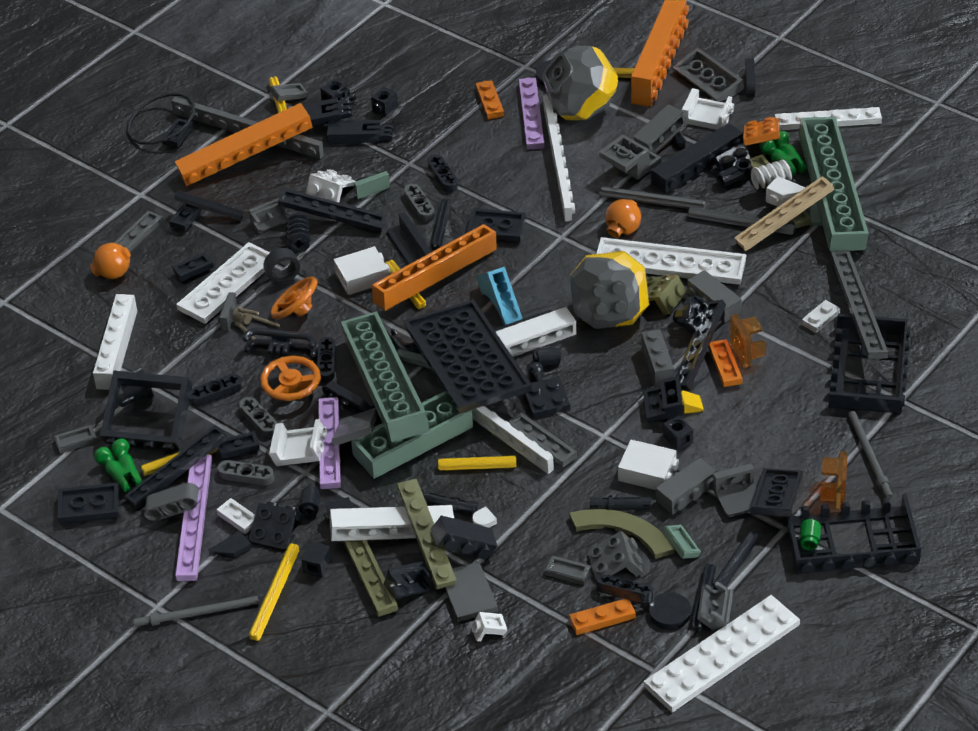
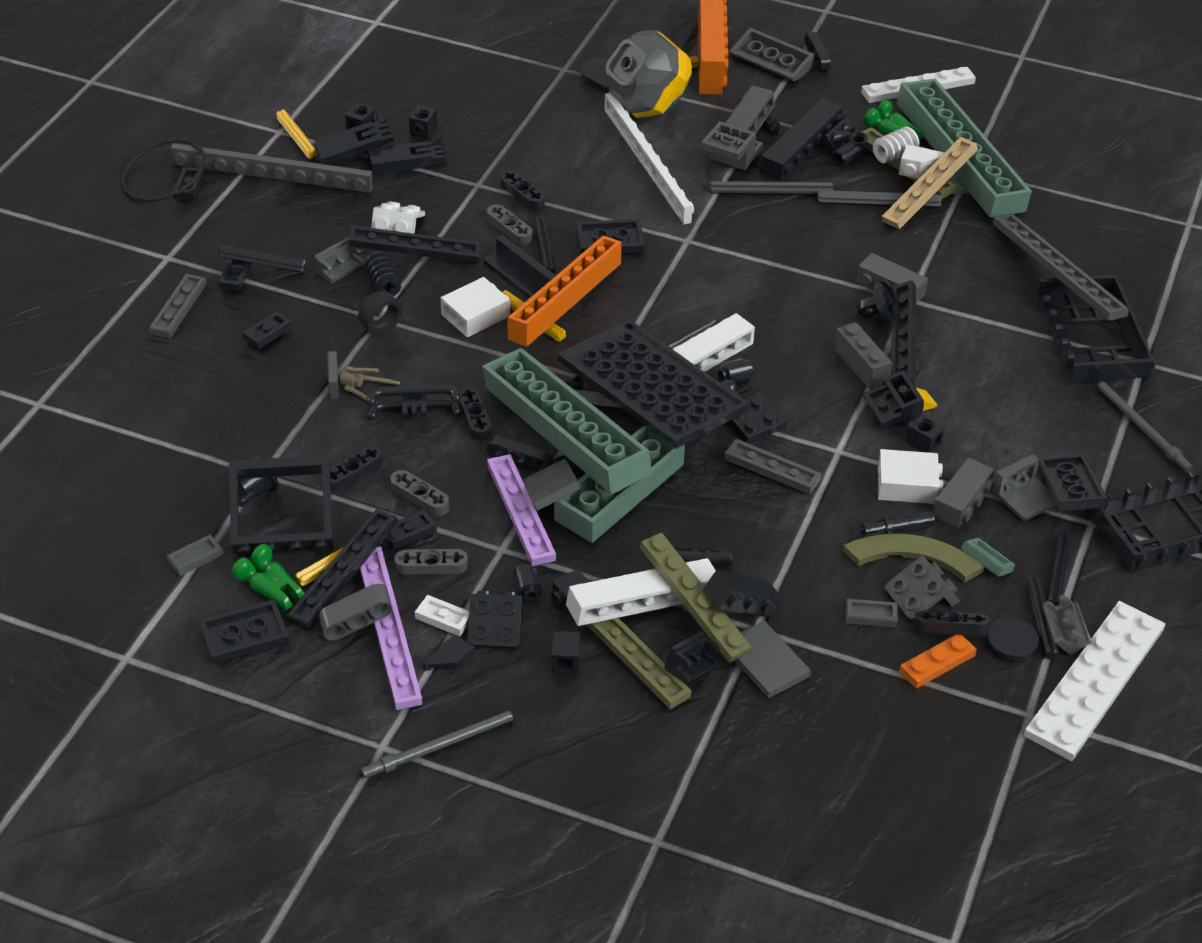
camera: 20 degrees left, 0 degrees up
orange brick [90,243,130,279] -> none
white brick [93,294,137,390] -> none
orange brick [175,103,313,186] -> none
white plate [176,242,270,324] -> none
yellow axle [249,543,299,641] -> none
orange piece [260,356,321,401] -> none
white panel [269,419,327,466] -> none
dark grey tile [270,83,308,101] -> none
orange piece [270,276,318,320] -> none
sand green tile [354,171,390,199] -> none
yellow axle [438,456,516,471] -> none
white plate [471,406,554,474] -> none
white bracket [471,612,507,641] -> none
white tile [473,507,497,527] -> none
orange plate [476,80,504,120] -> none
medium azure arch [476,267,523,325] -> none
lavender plate [519,78,544,150] -> none
dark grey rock [569,251,649,329] -> none
white plate [596,237,746,284] -> none
orange brick [605,199,641,238] -> none
olive bracket [646,274,687,315] -> none
white panel [682,88,734,130] -> none
orange plate [708,339,743,387] -> none
clear orange panel [730,314,766,368] -> none
orange plate [743,117,780,146] -> none
green brick [799,519,821,550] -> none
white plate [801,300,840,333] -> none
clear orange panel [820,451,848,509] -> none

